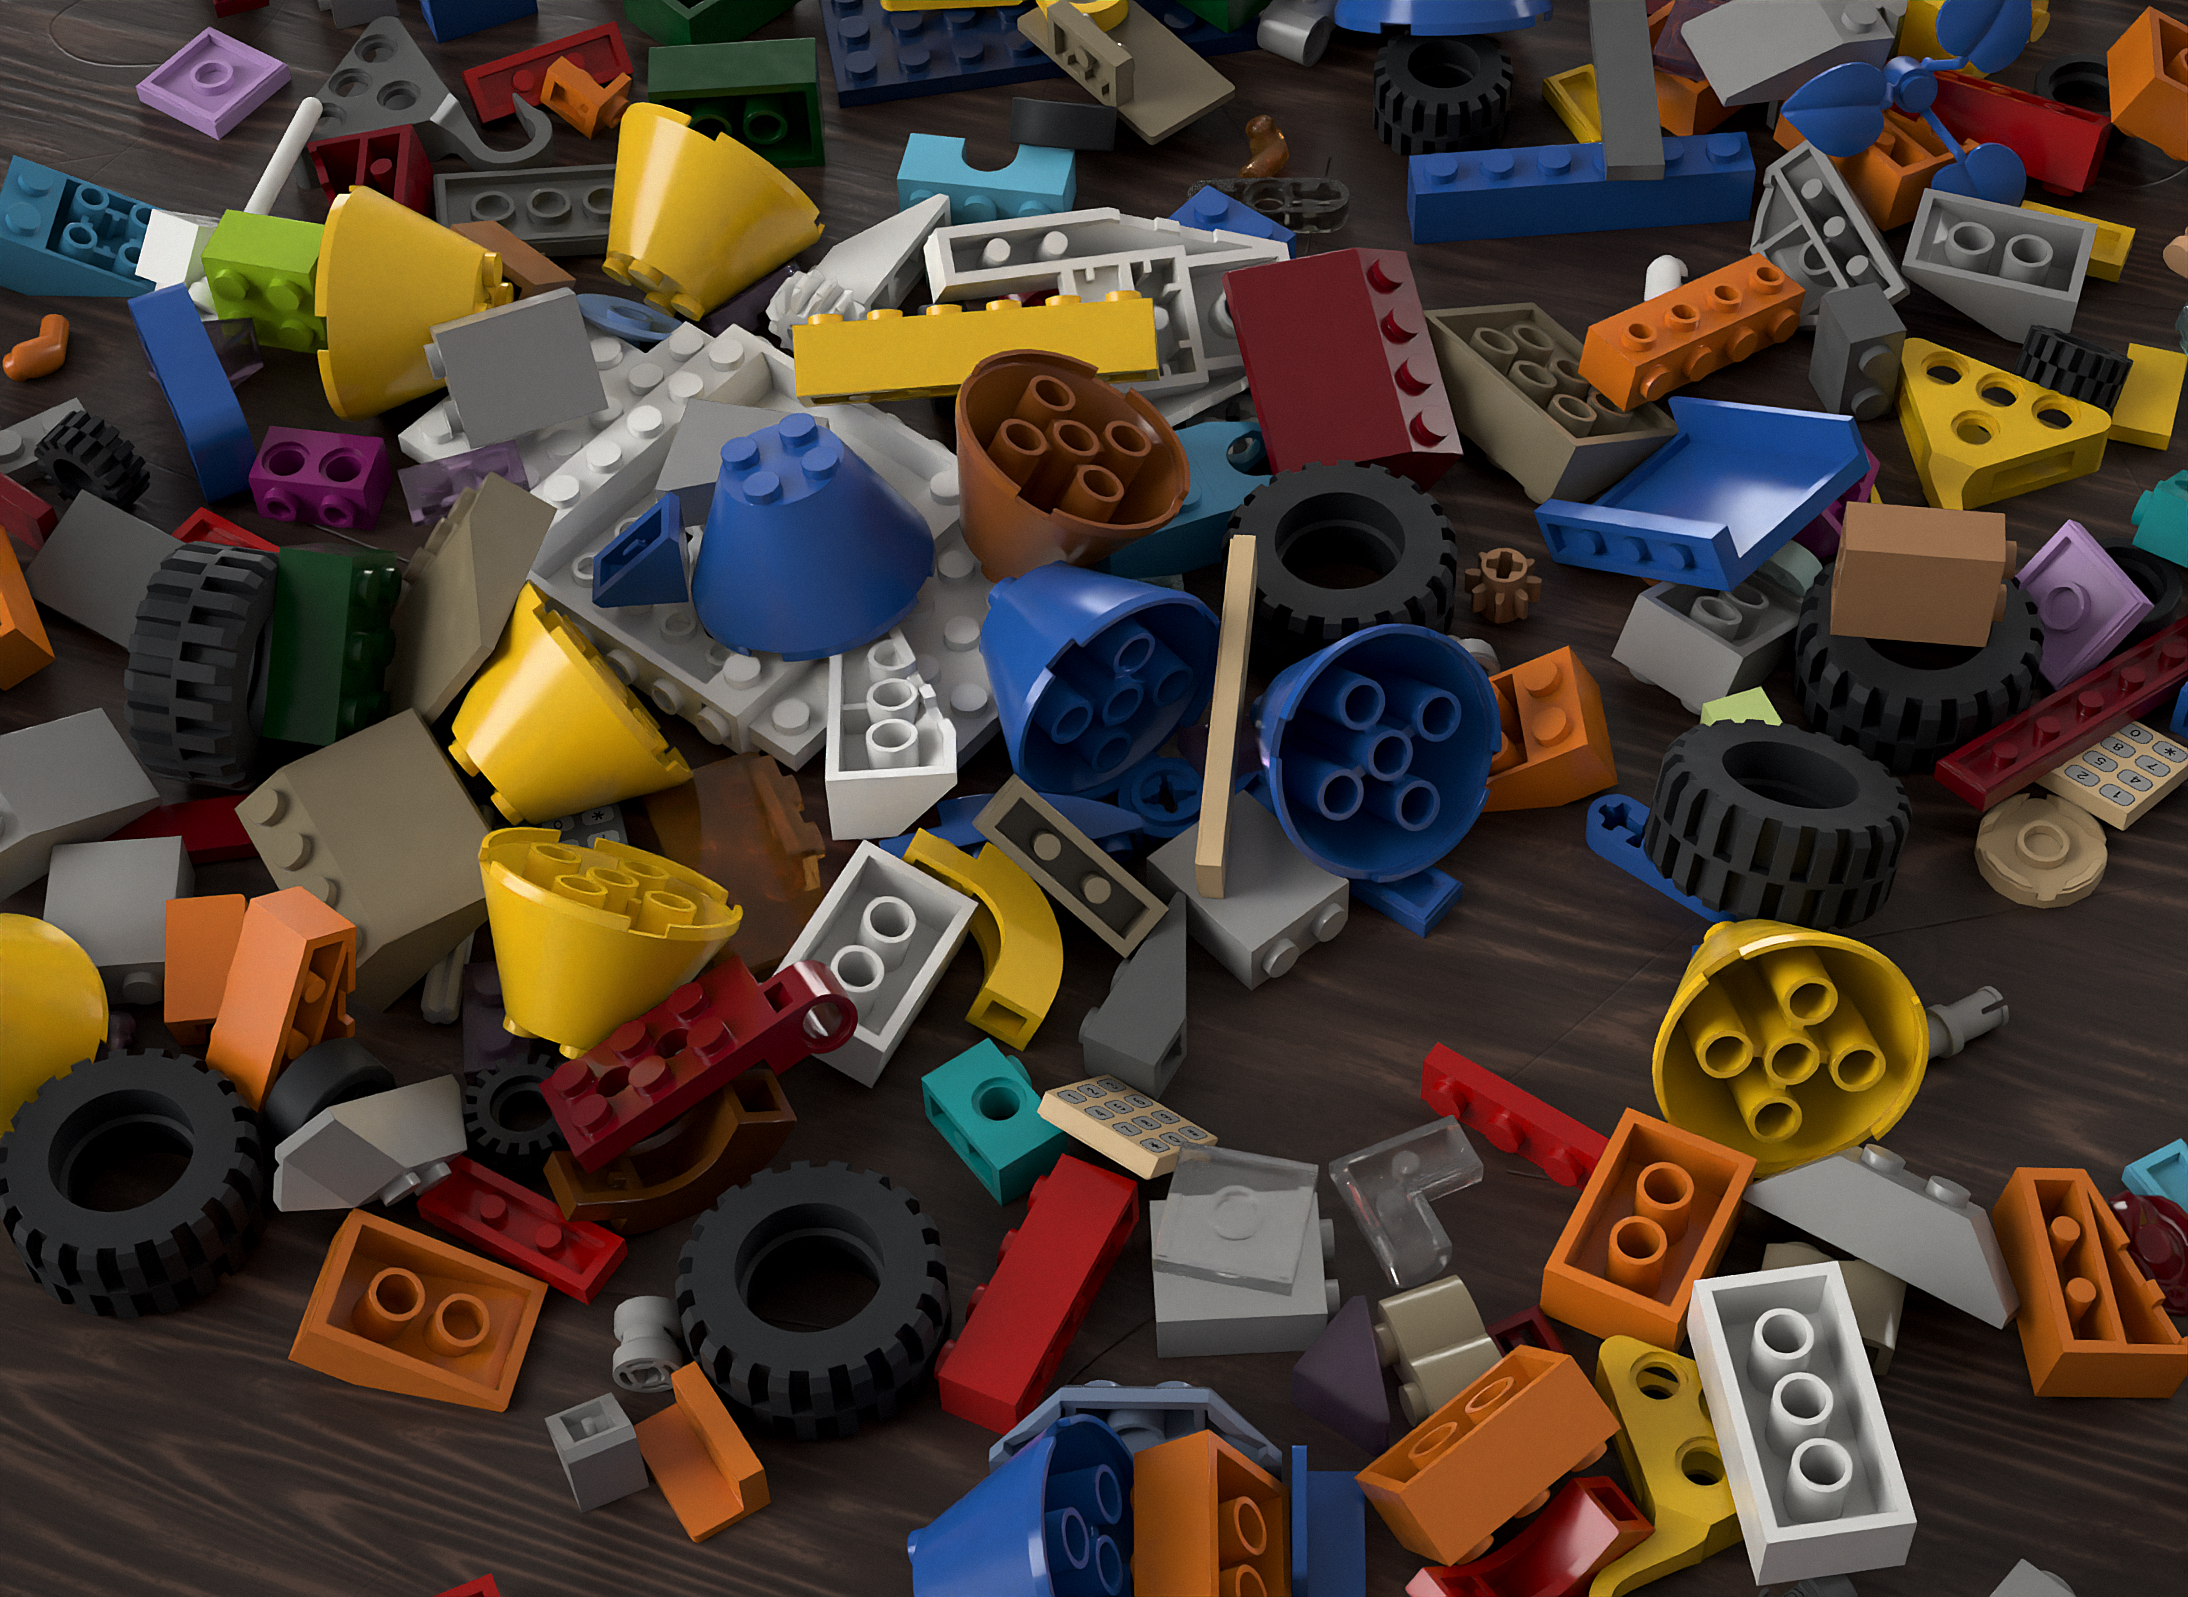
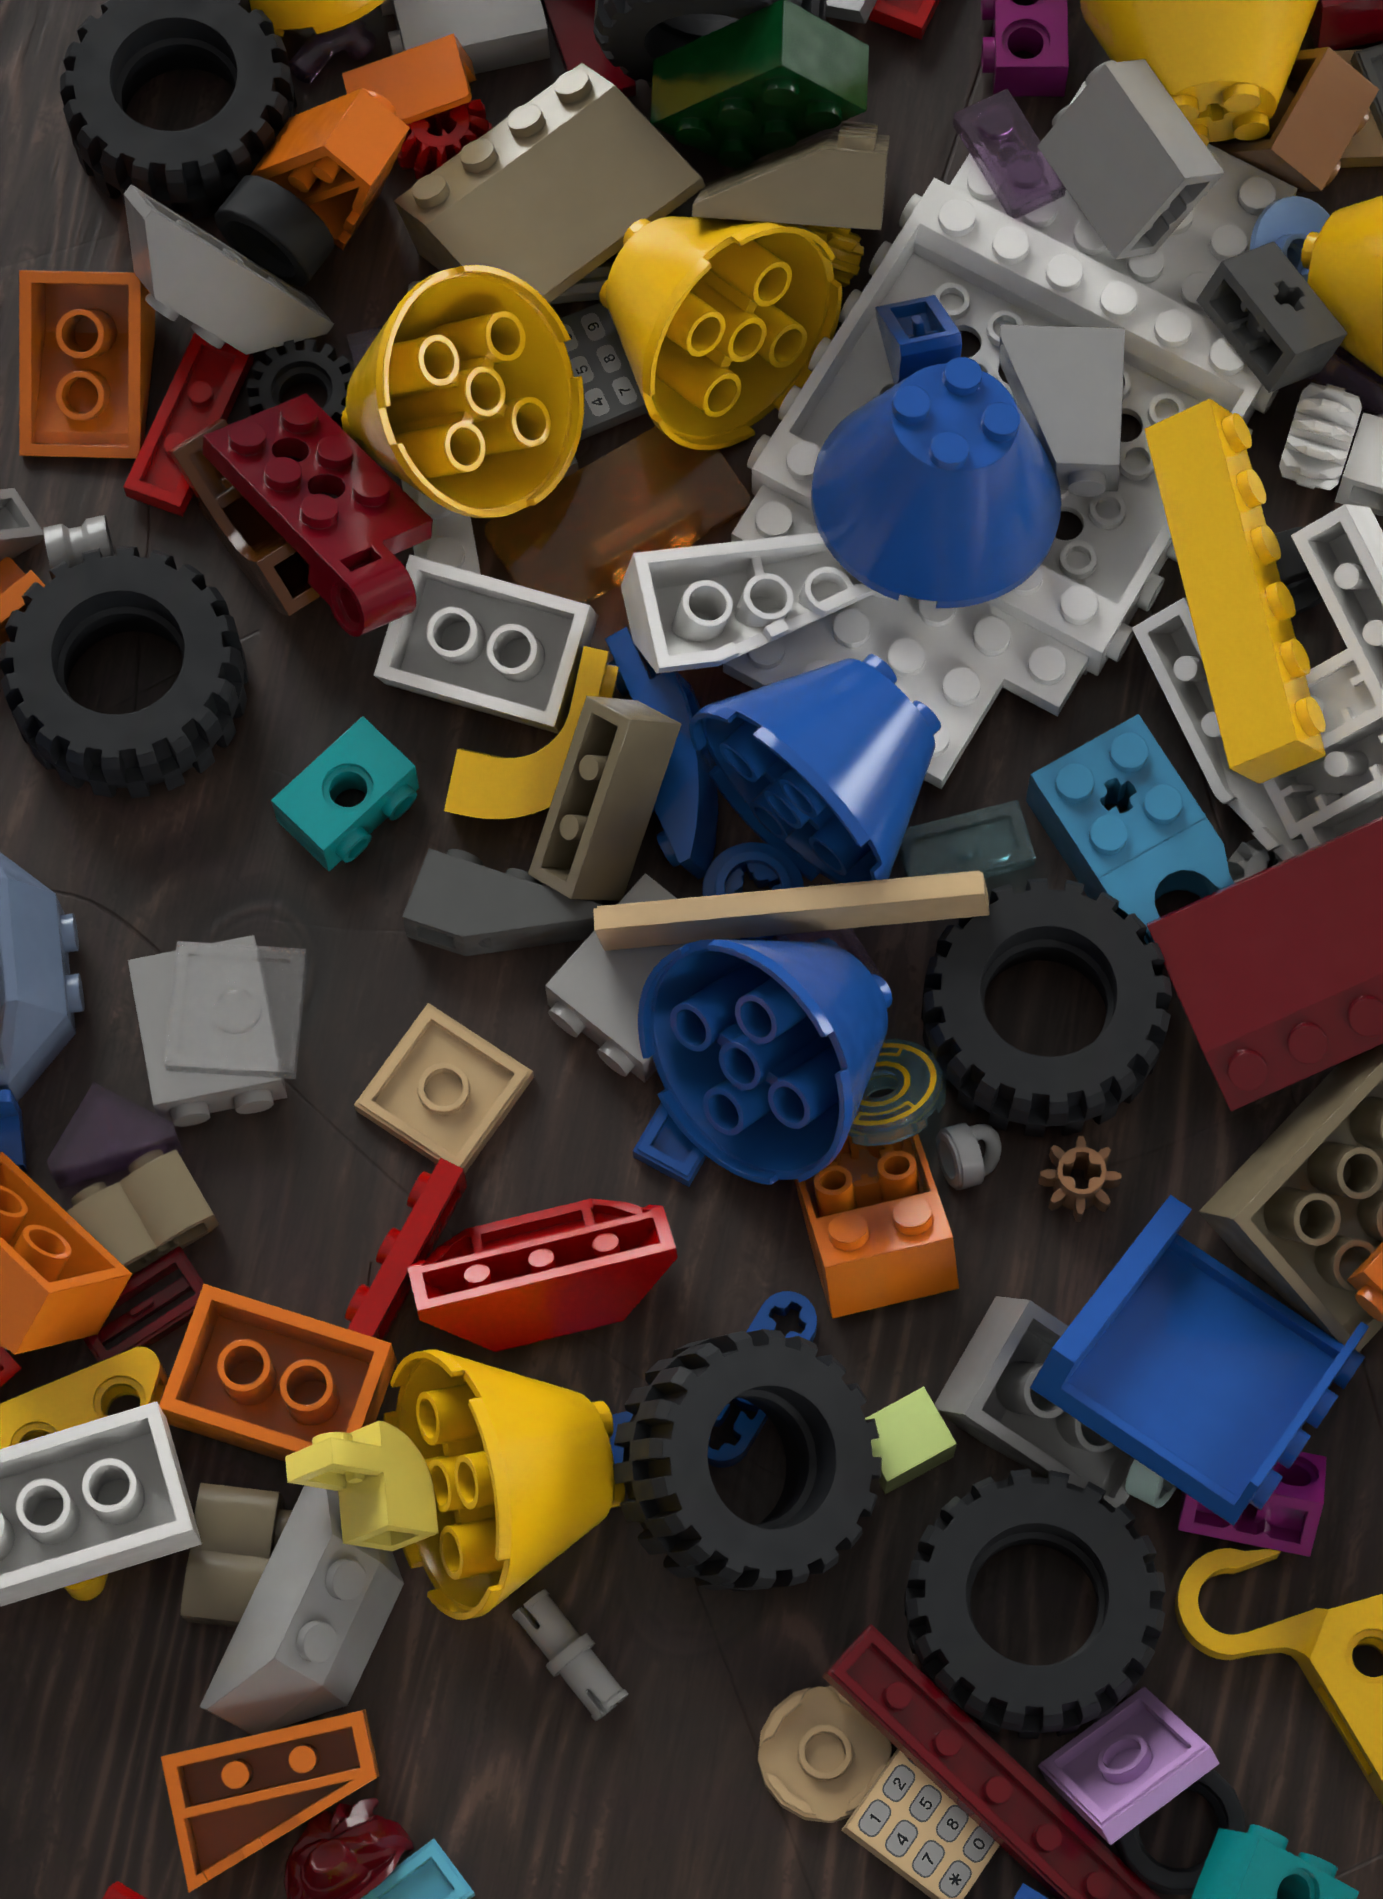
camera: 80 degrees right, 20 degrees up
red brick [934,1153,1139,1436] -> none
dark orange cone [955,349,1191,584] -> none
tan tile [1037,1074,1218,1180] -> none
clear brick [1329,1114,1484,1288] -> none
medium nougat brick [1830,501,2017,647] -> none
none -> light yellow brick [285,1420,438,1552]
none -> tan tile [354,1003,534,1173]
none -> red wedge [407,1198,678,1352]
none -> dark grey brick [1196,241,1348,393]

